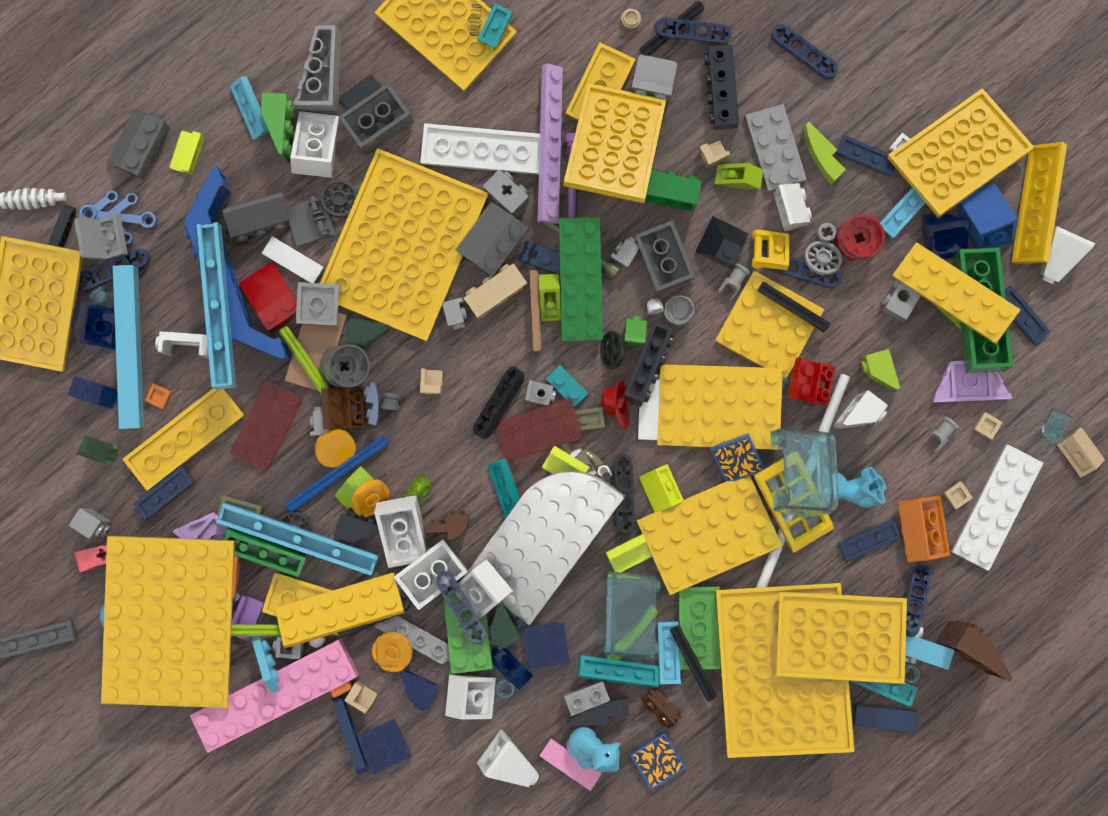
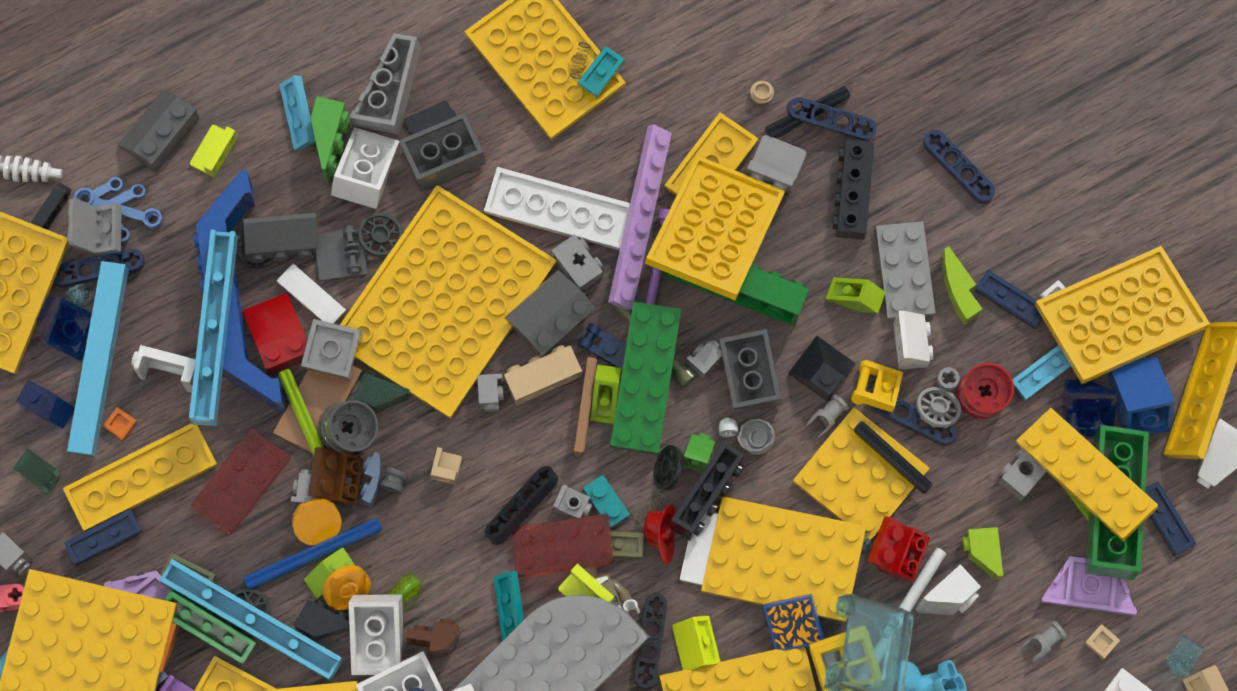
camera: 10 degrees right, 10 degrees down
tan panel [698,141,730,169] -> none

